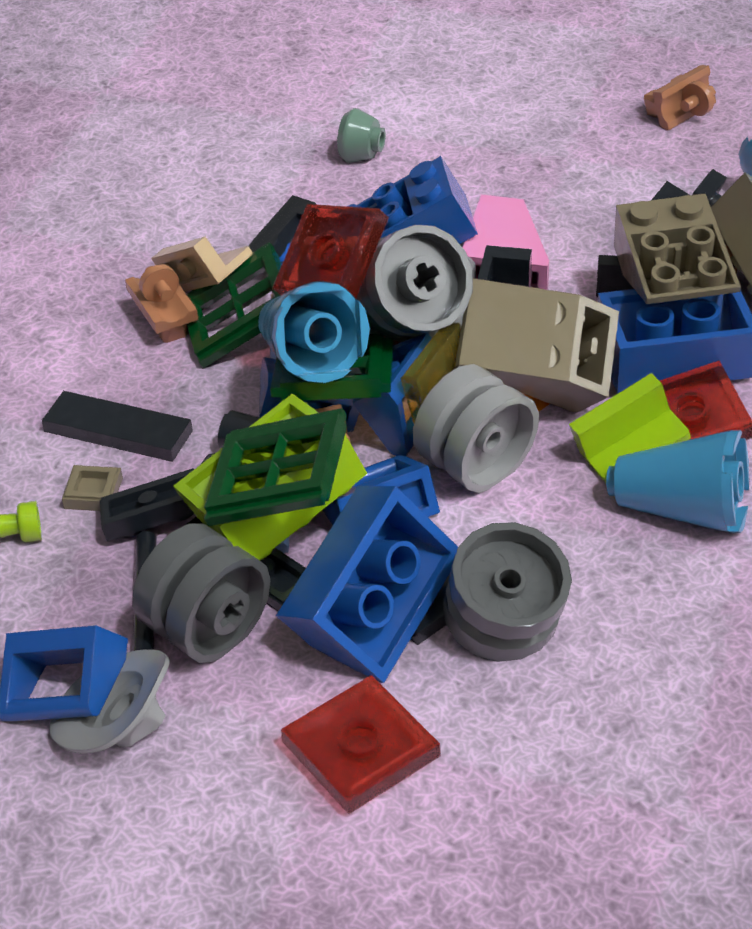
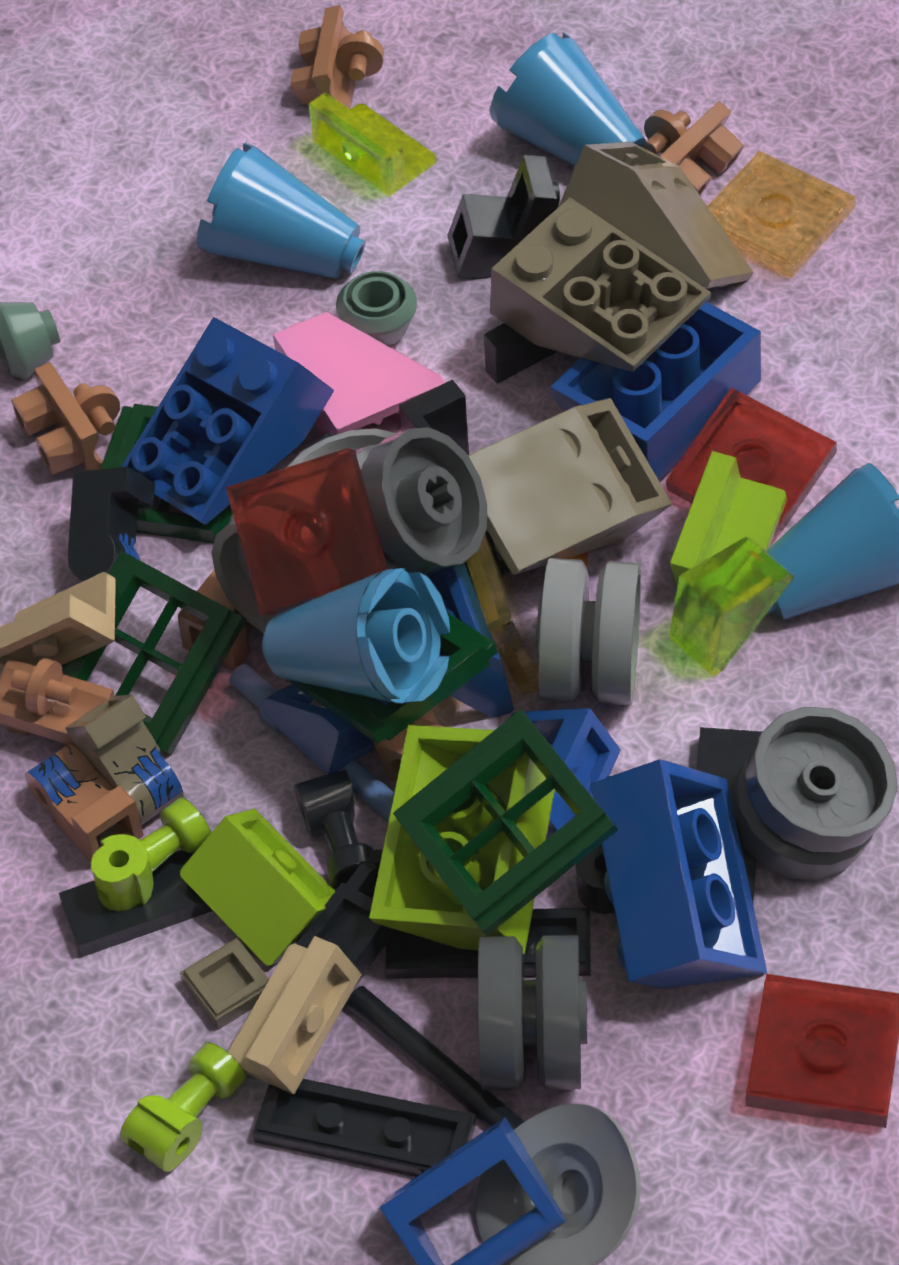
camera: 40 degrees left, 10 degrees up
none -> nougat hips [11,362,120,475]
none -> nougat leg [25,744,144,863]
none -> dark tan leg [65,695,183,825]
none -> lime leg [91,797,212,911]
none -> lime panel [180,808,335,966]
none -> dark azure cone [197,143,366,279]
none -> tan panel [228,936,362,1094]
none -> black tile [253,1079,476,1177]
none -> clear neon green panel [309,92,436,197]
none -> sand green cone [336,271,417,346]
none -> clear neon green slope [669,536,795,676]

